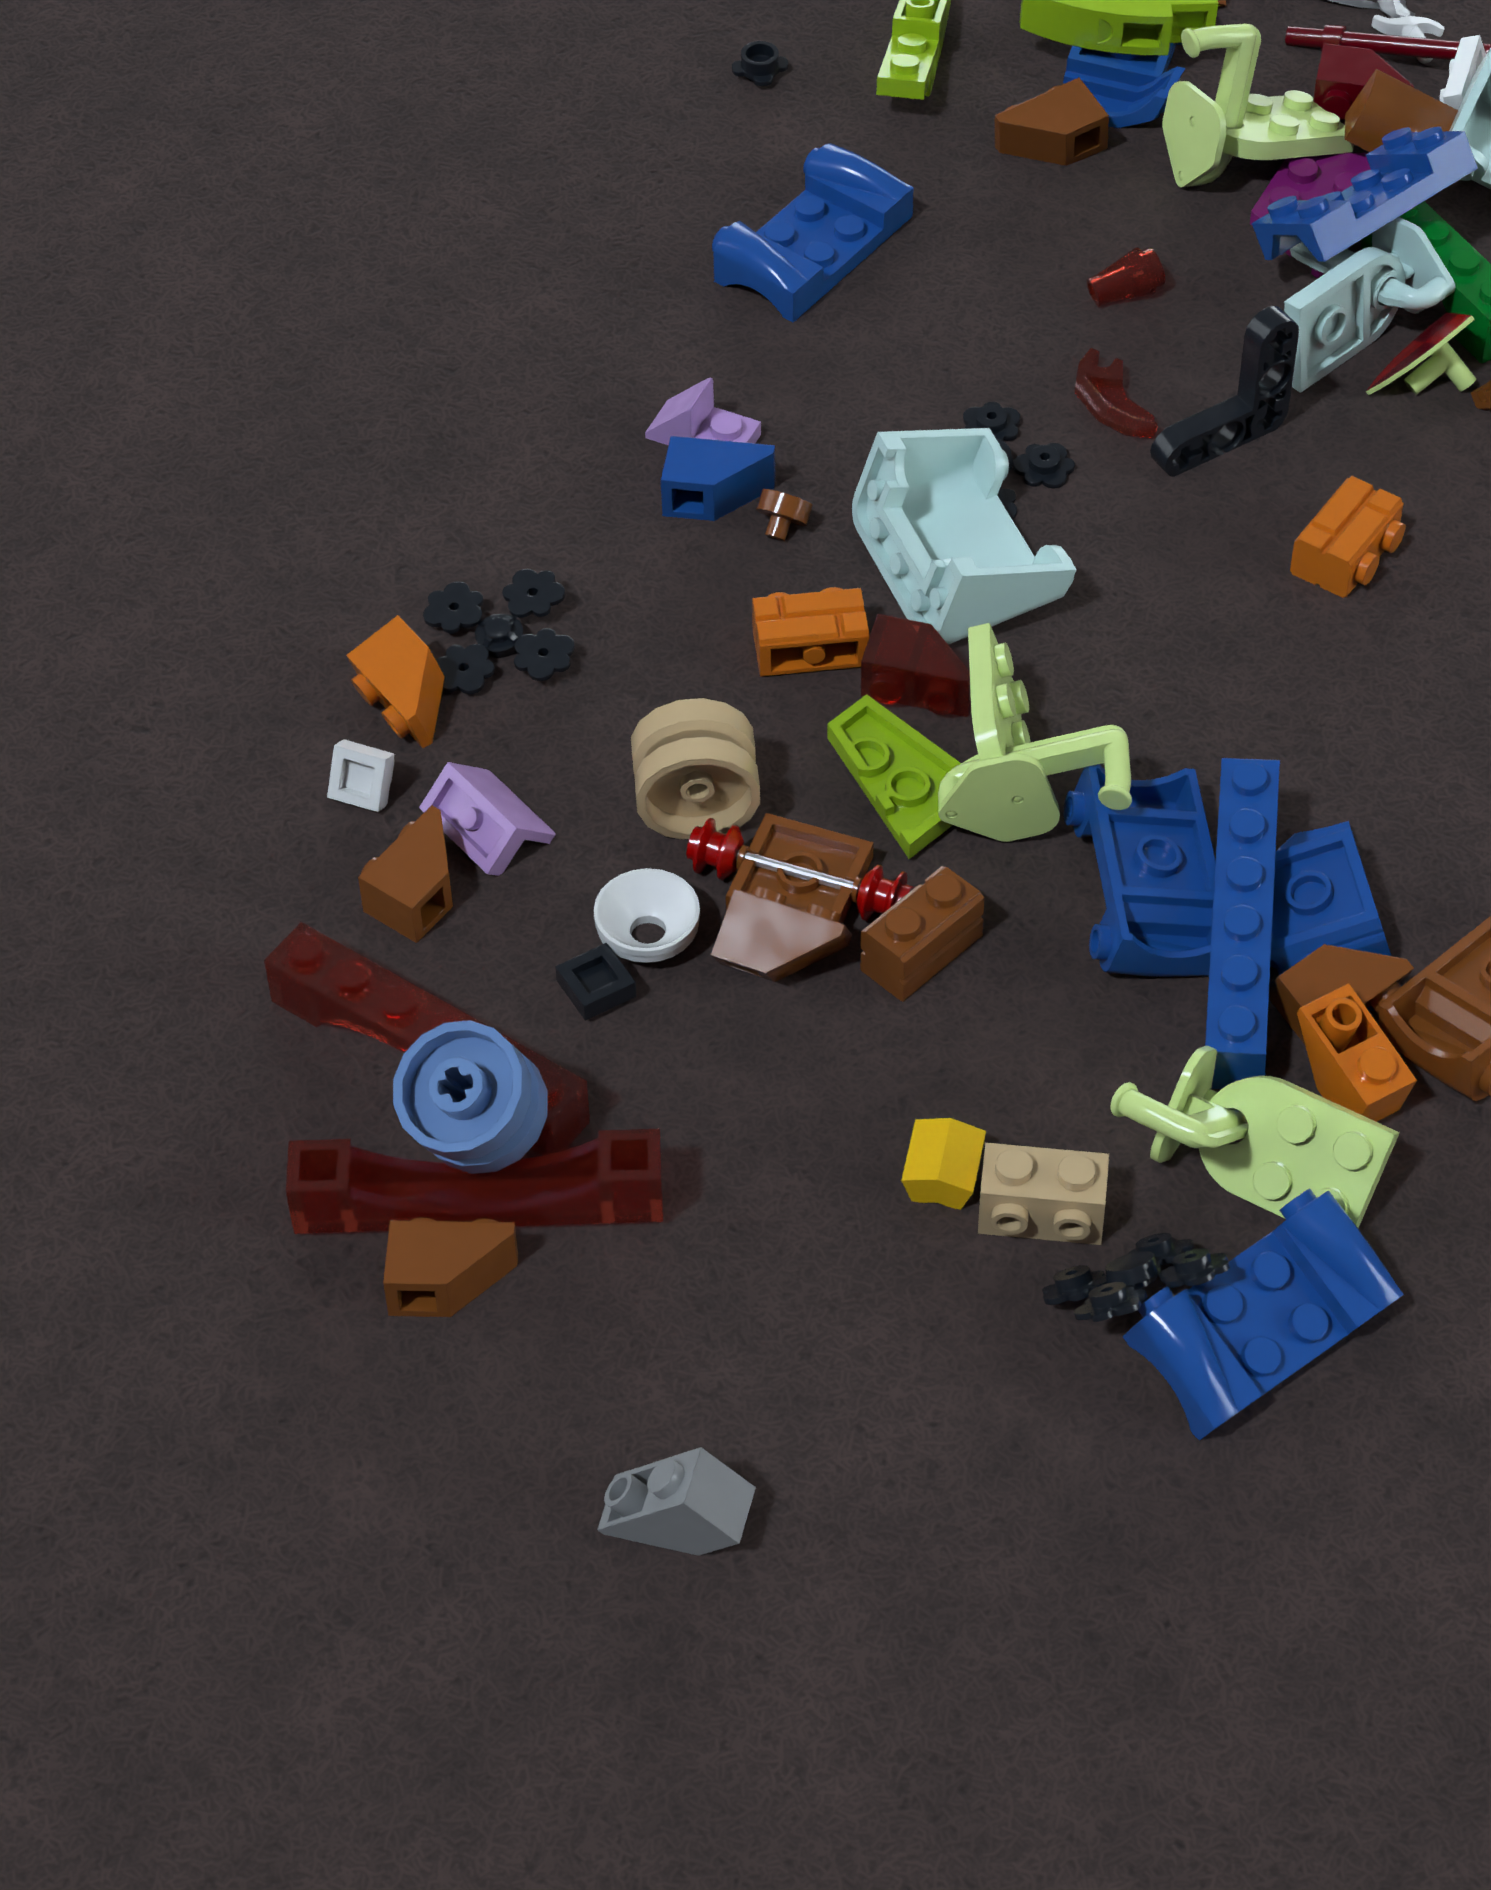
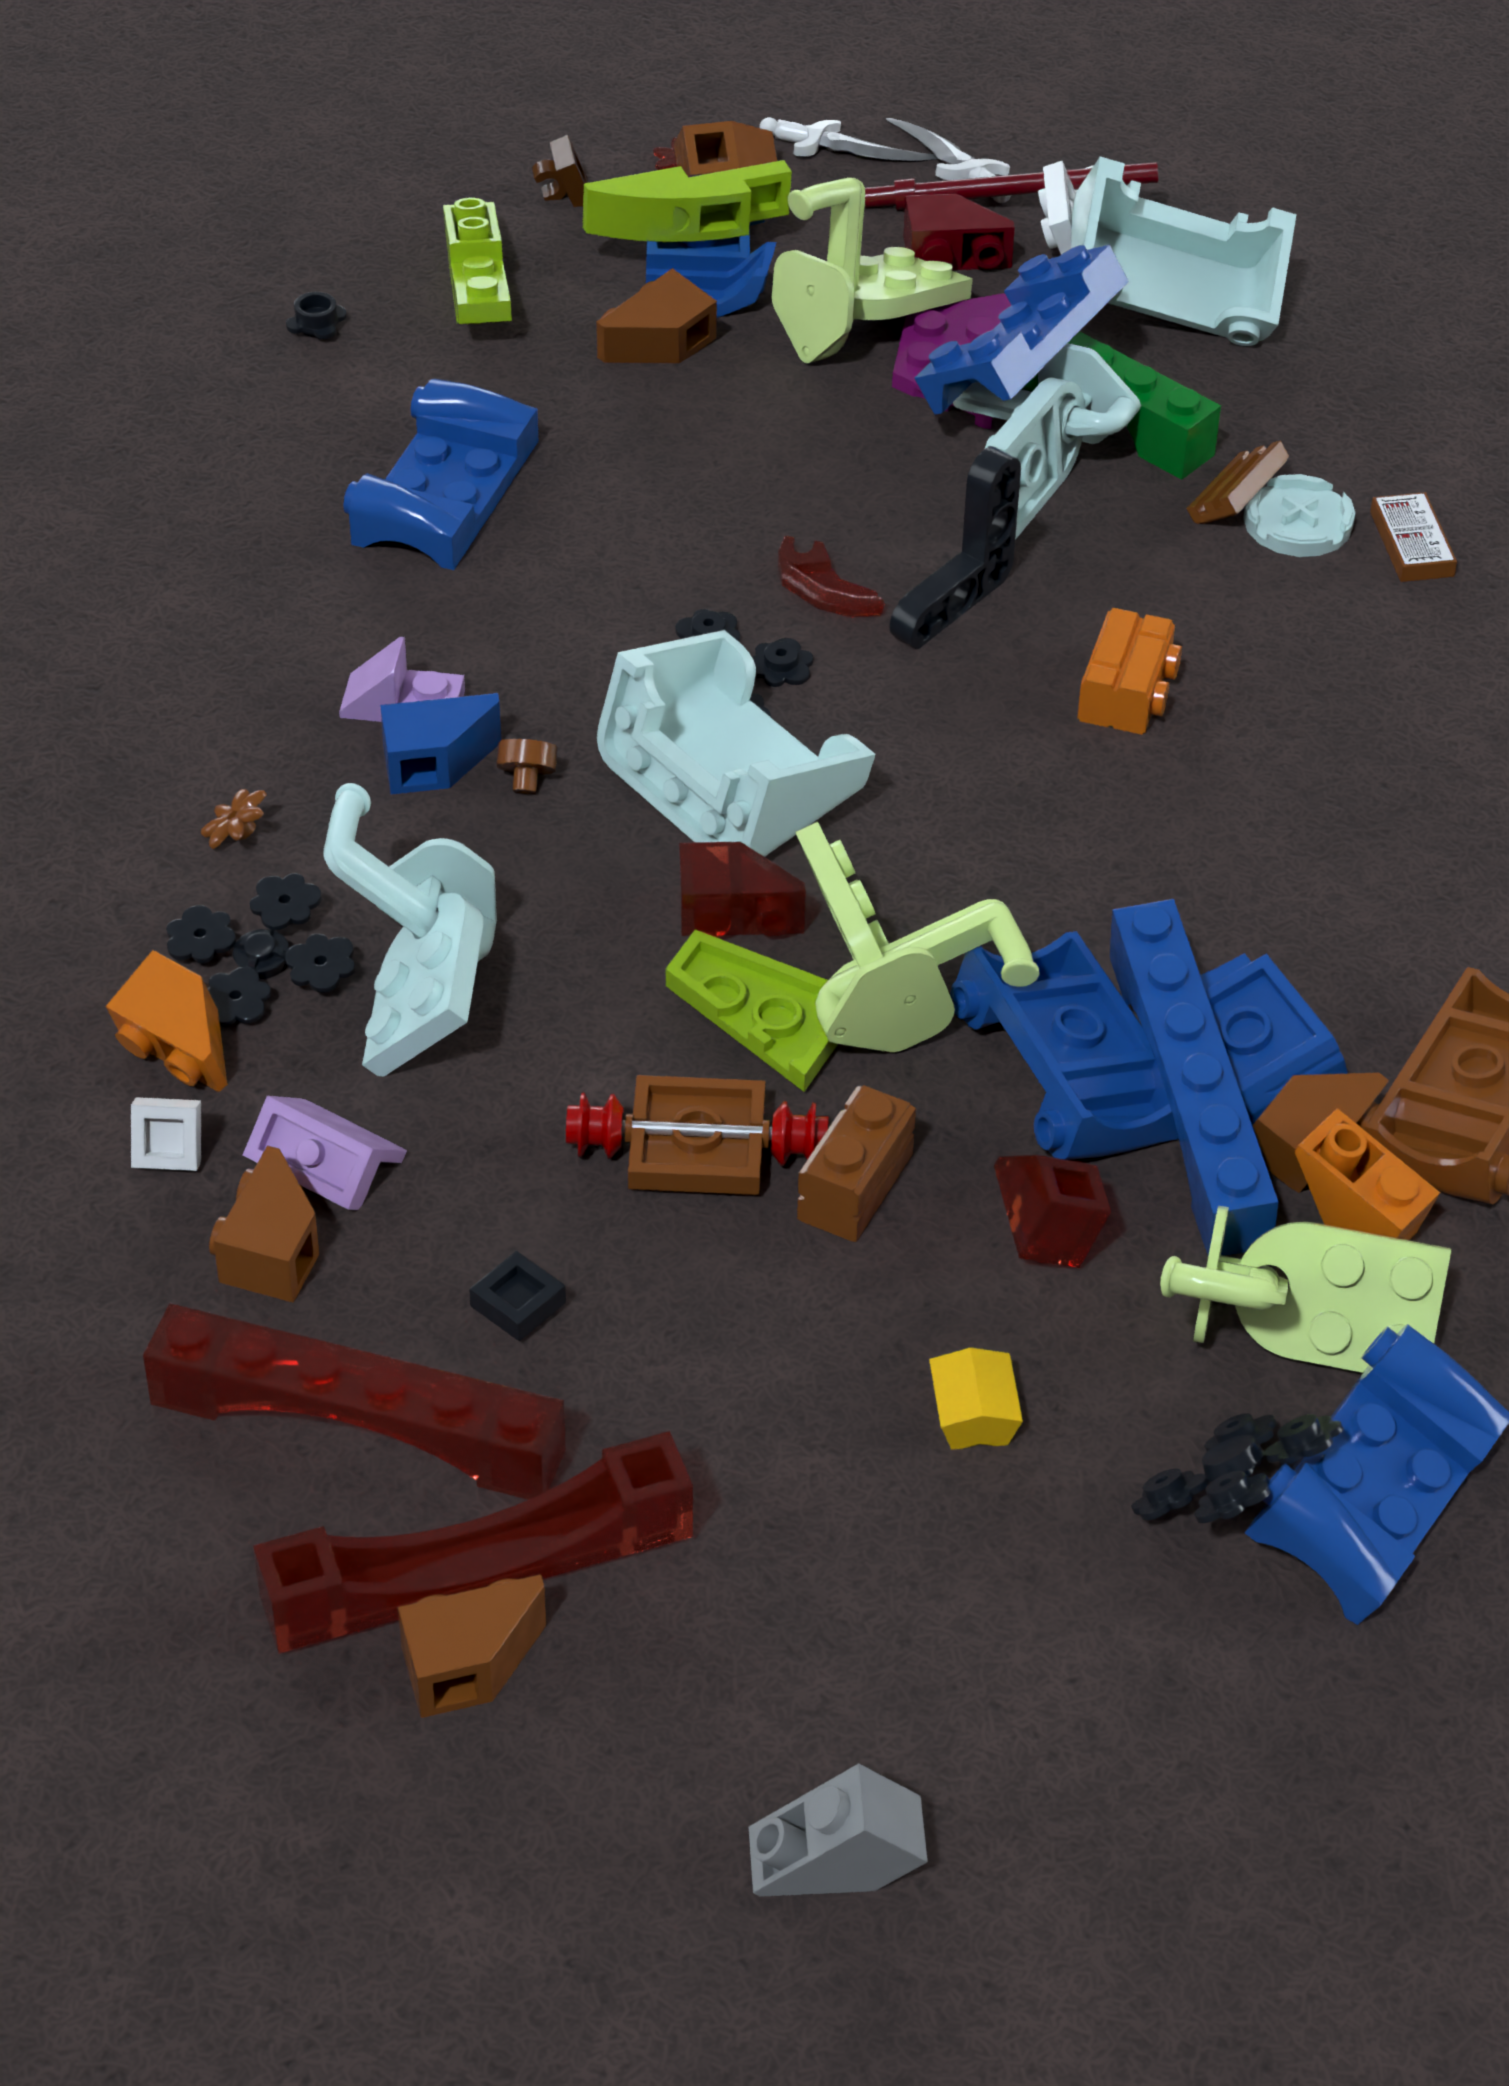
camera: 20 degrees left, 5 degrees down
medium blue wheel [393,1020,548,1174] -> none
white piece [594,868,700,963] -> none
tan wheel [631,698,760,839] -> none
slope [711,886,852,982] -> none
orange brick [752,587,869,677] -> none
tan brick [978,1143,1109,1245] -> none
clear red cone [1086,247,1165,307] -> none
dark orange brick [1345,69,1458,152] -> none
shield [1366,312,1476,395] -> none
none -> dark orange plant [201,789,267,849]
none -> light aqua plate [323,783,497,1076]
none -> clear red slope [994,1155,1111,1268]

